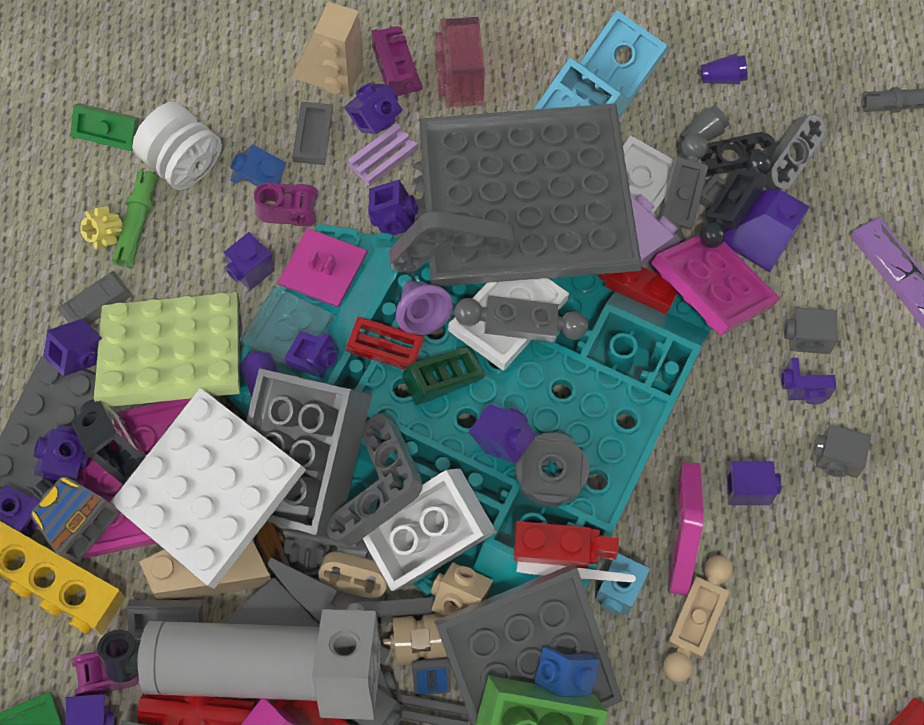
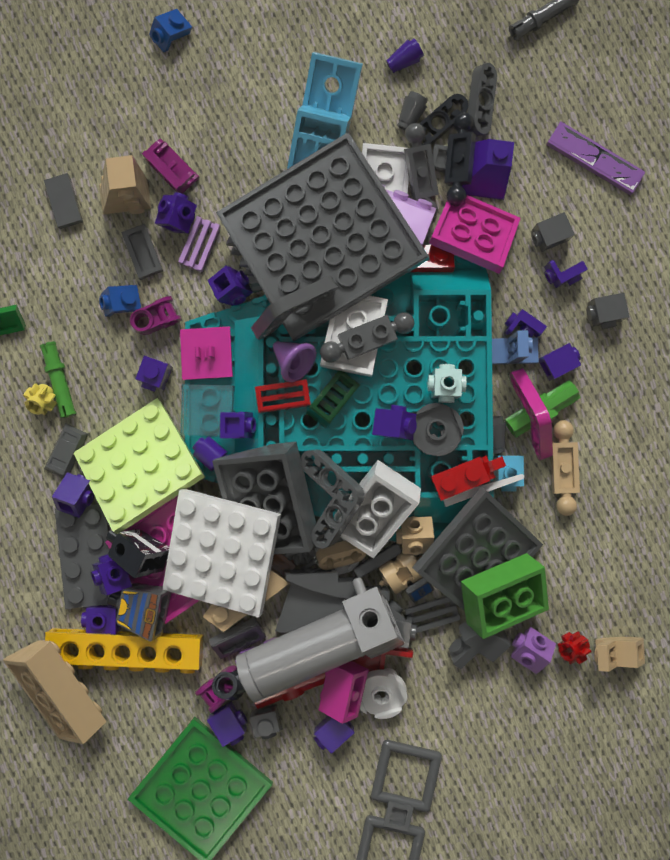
camera: 25 degrees left, 20 degrees up
white wheel [132,101,222,190] -> none
clear pink brick [434,17,485,108] -> none
blue bracket [535,647,600,697] -> none
none -> dark grey tile [44,173,83,229]
none -> light aqua brick [427,364,467,403]
none -> medium blue bracket [492,330,539,365]
none -> dark grey cone [493,416,506,454]
none -> dark purple bracket [504,309,547,338]
none -> bright green piece [504,380,581,438]

